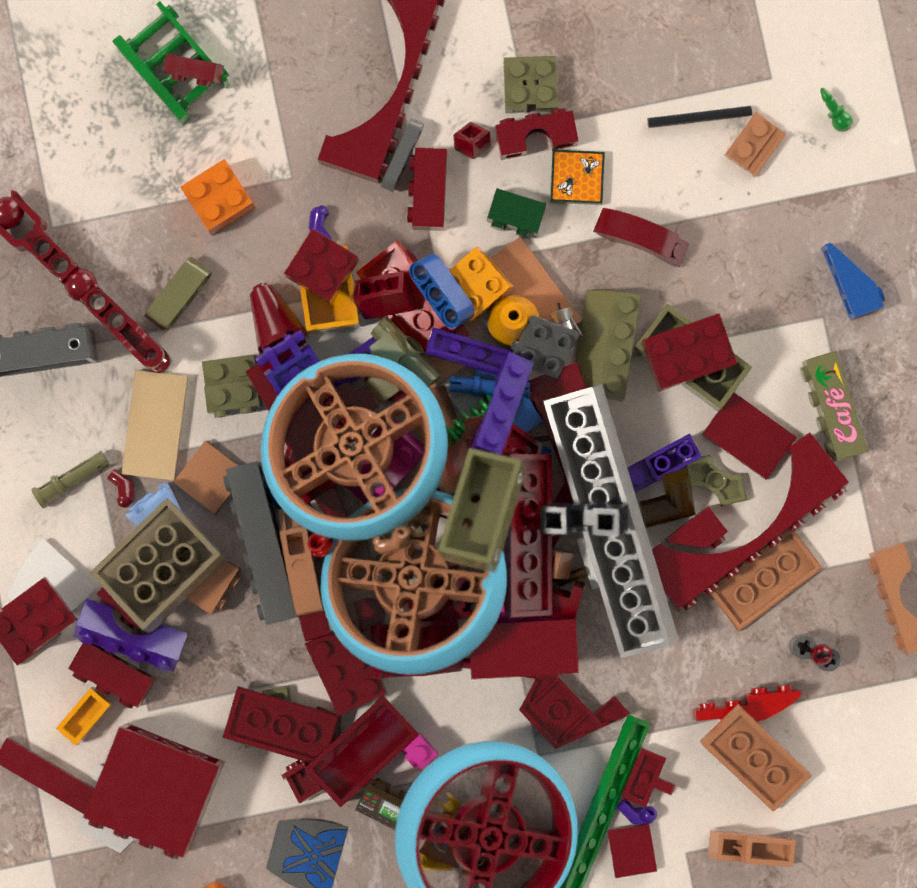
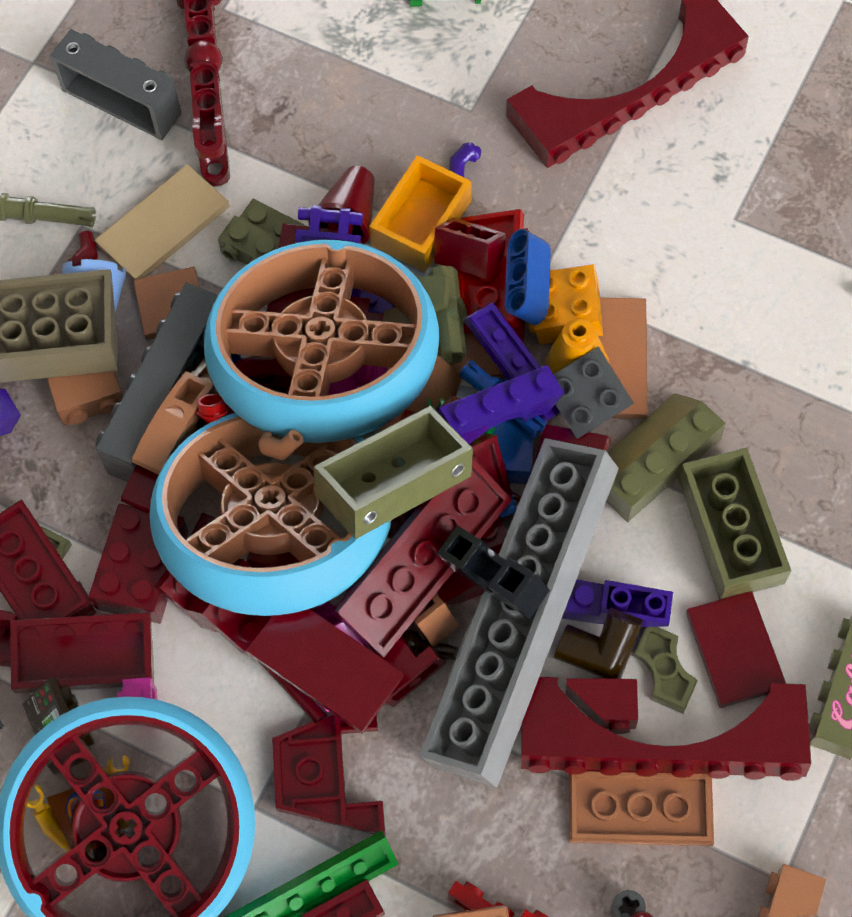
camera: 40 degrees right, 20 degrees down
olive beam [144,257,212,332] -> none
orange brick [180,159,256,235] -> none
dark red brick [284,228,359,305] -> none
dark grey beam [381,118,424,192] -> none
dark red brick [407,148,447,231] -> none
dark red slope [453,122,491,159] -> none
dark green brick [487,188,547,239] -> none
dark red arch [495,108,579,160] -> none
olive piece [503,56,558,114] -> none
tile [550,150,605,205] -> none
flat silver piece [551,303,583,336] -> none
dark red arch [593,208,689,268] -> none
dark red piece [641,313,738,392] -> none

